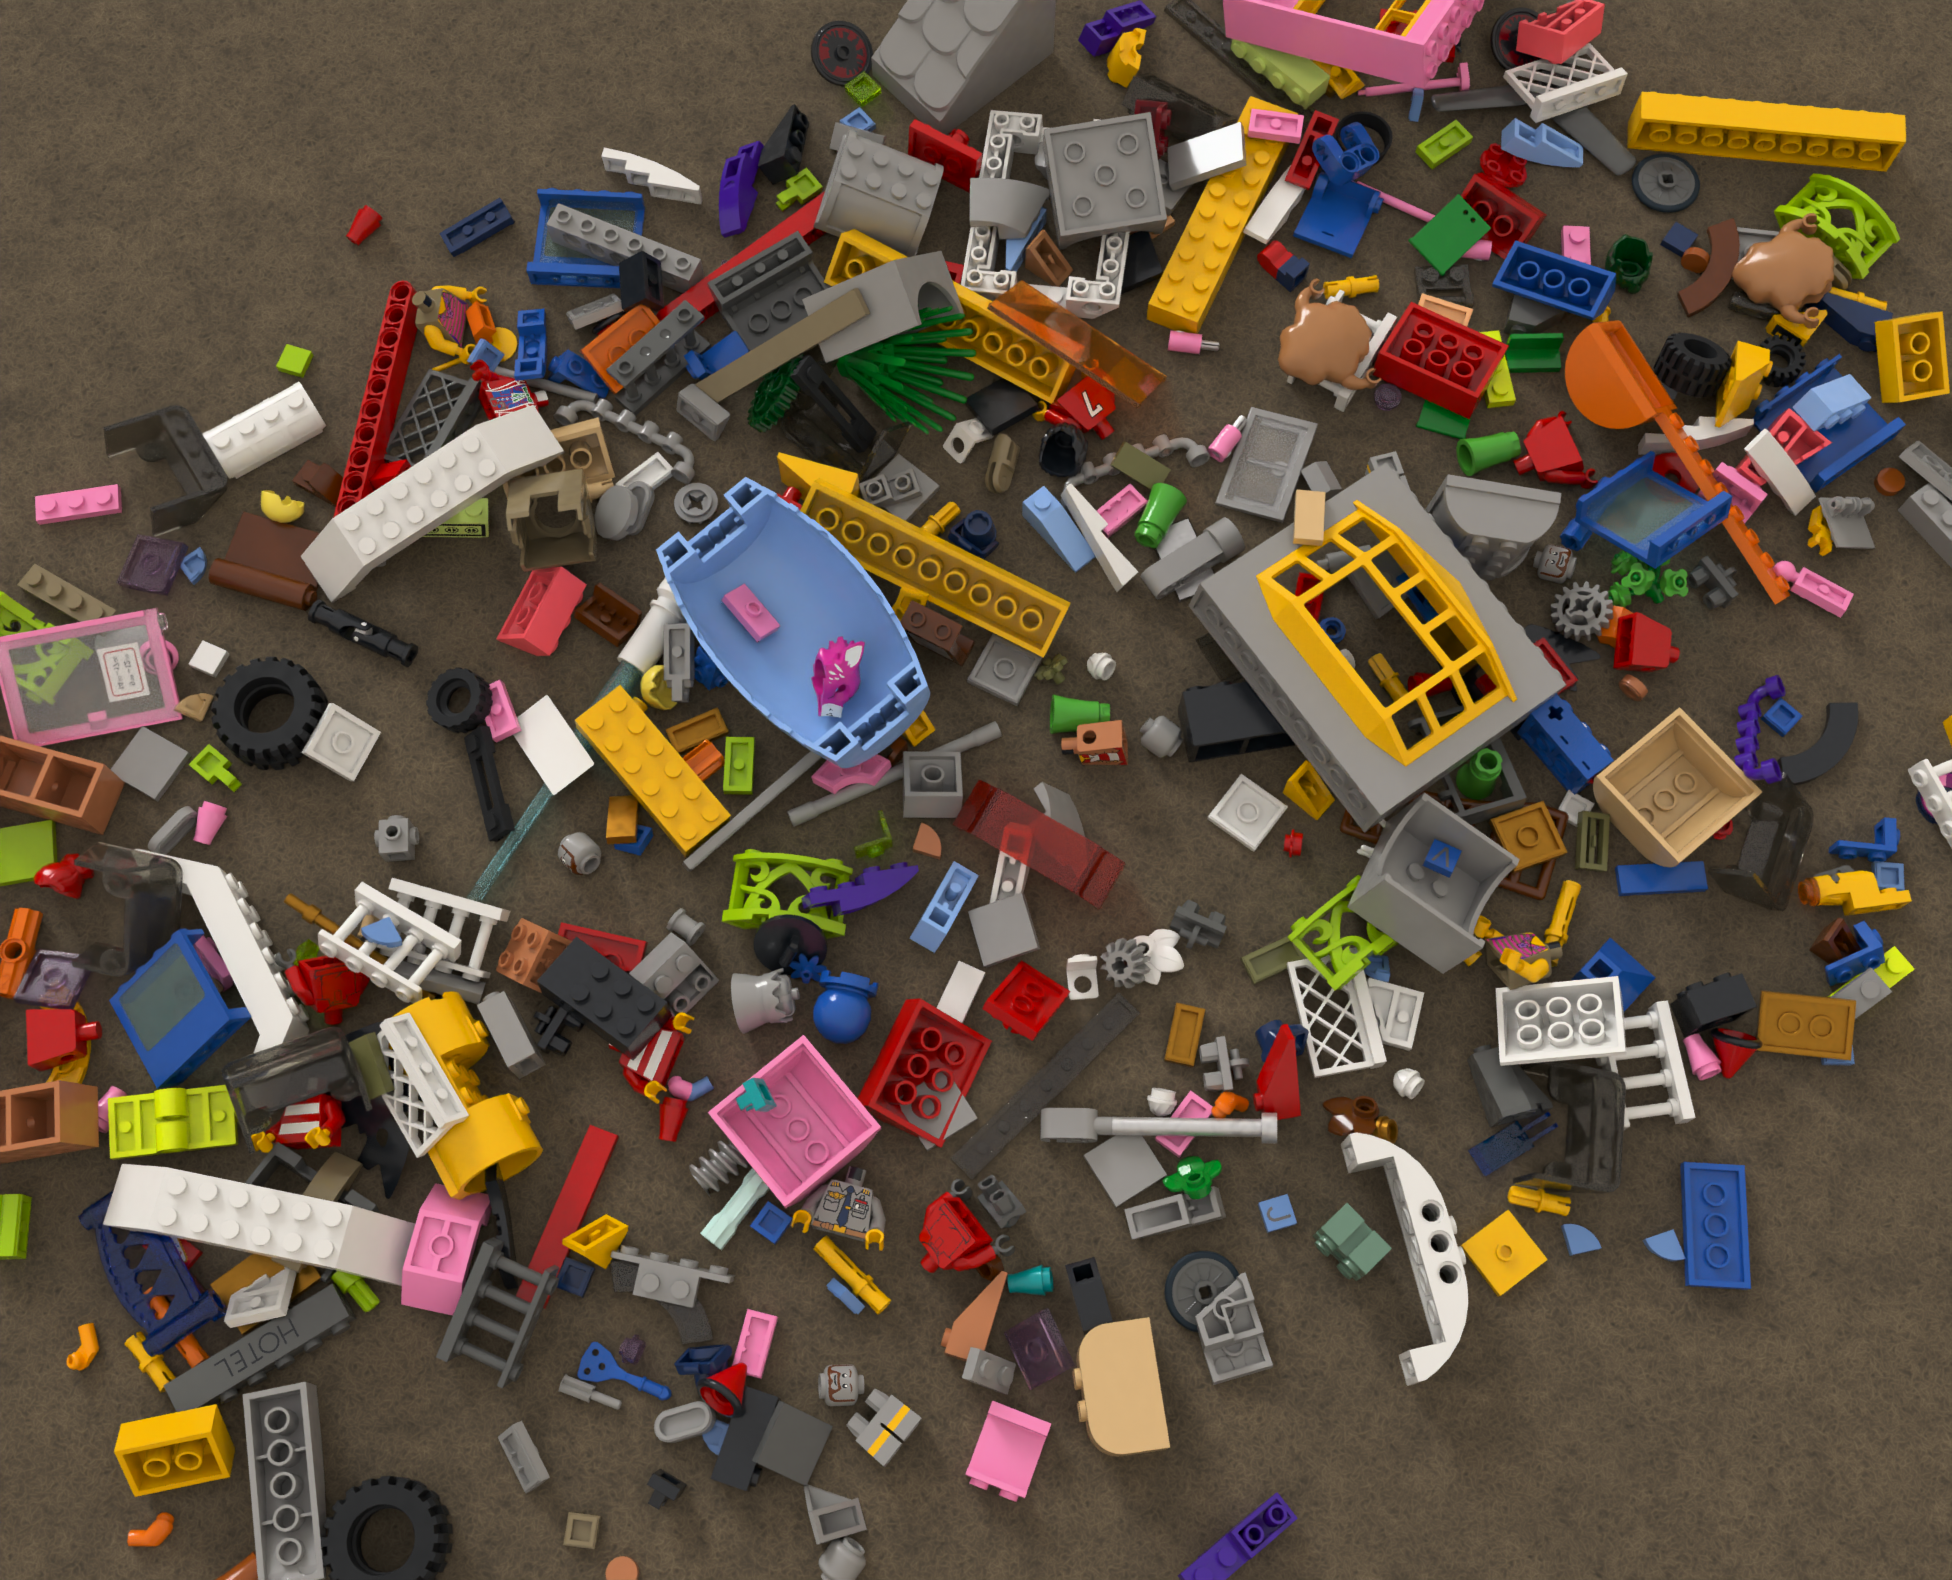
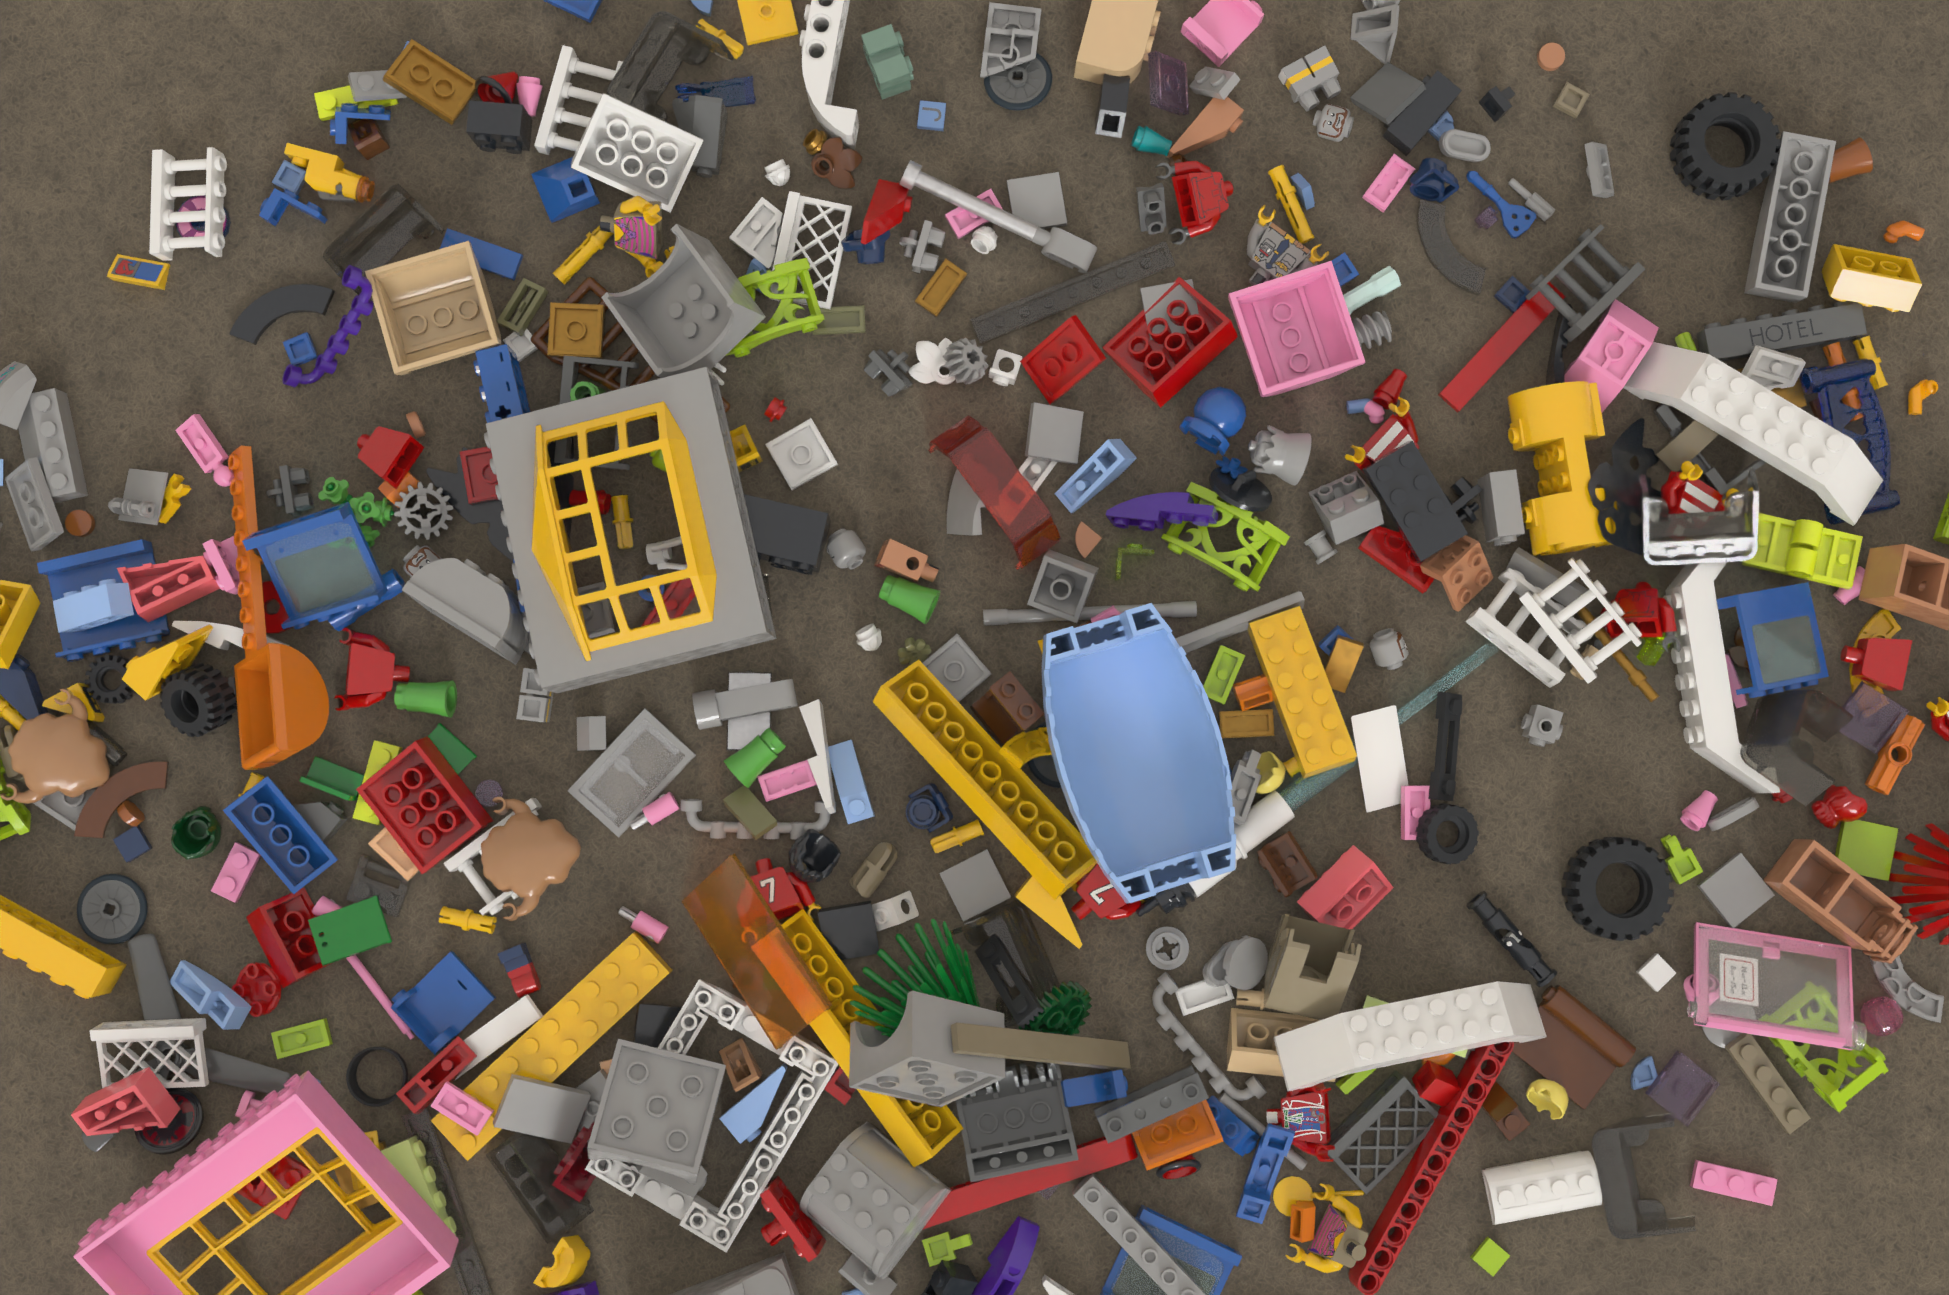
camera: 160 degrees left, 15 degrees up
tan tile [174,693,214,722] -> none
white tile [301,703,381,781] -> none
olive tile [349,1032,395,1101] -> none
medium blue tile [361,917,402,948] -> none
white fence [377,1013,469,1158] -> none
medium blue tile [467,338,505,372] -> none
yellow slope [562,1214,628,1269] -> none
light grey tile [566,294,624,330] -> none
light grey bracket [610,1245,735,1308] -> none
black panel [619,251,664,312] -> none
light grey slope [676,384,730,441] -> none
red hat [696,1362,747,1418] -> none
bright pink plate [721,583,780,643] -> none
teal tile [736,1078,777,1112] -> none
dark pink piece [811,636,865,718] -> none
light grey slope [859,468,923,508] -> none
white tile [937,961,985,1023] -> none
light grey slope [970,178,1050,239] -> none
light grey slope [1124,1186,1226,1240] -> none
green plate [1163,1156,1222,1199] -> none
orange arm [1211,1091,1249,1118] -> none
tan tile [1293,490,1325,546] -> none
blue piece [1312,122,1379,186] -> none
blue tile [1422,839,1462,878] -> none
white slope [1744,429,1816,516] -> none

